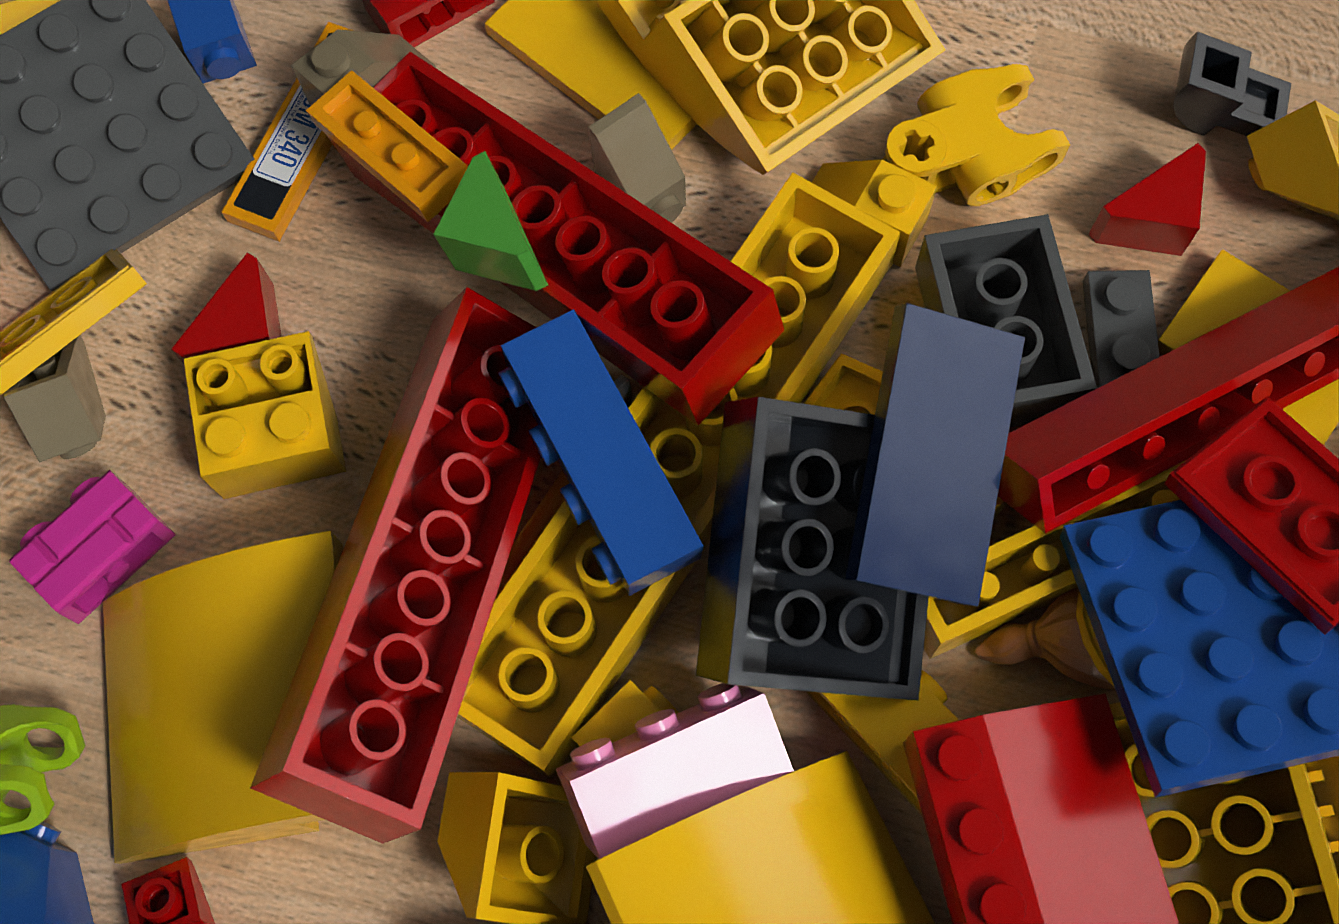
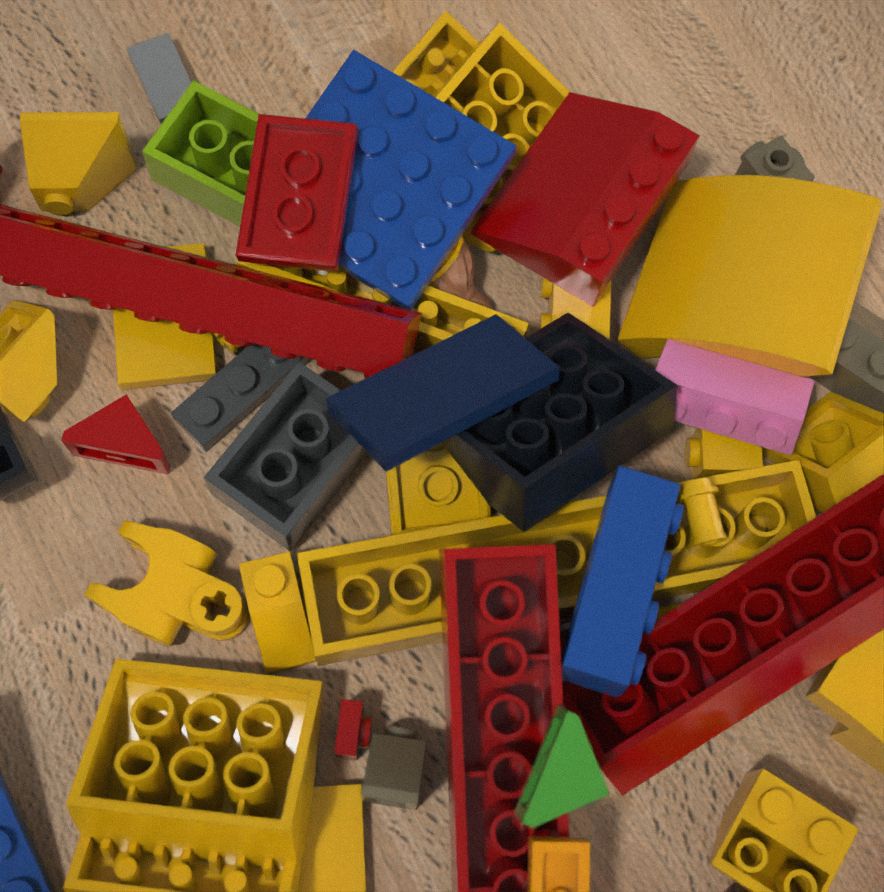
camera: 145 degrees left, 0 degrees up
none -> red plate [334,699,372,760]
none -> yellow pin [677,478,727,547]

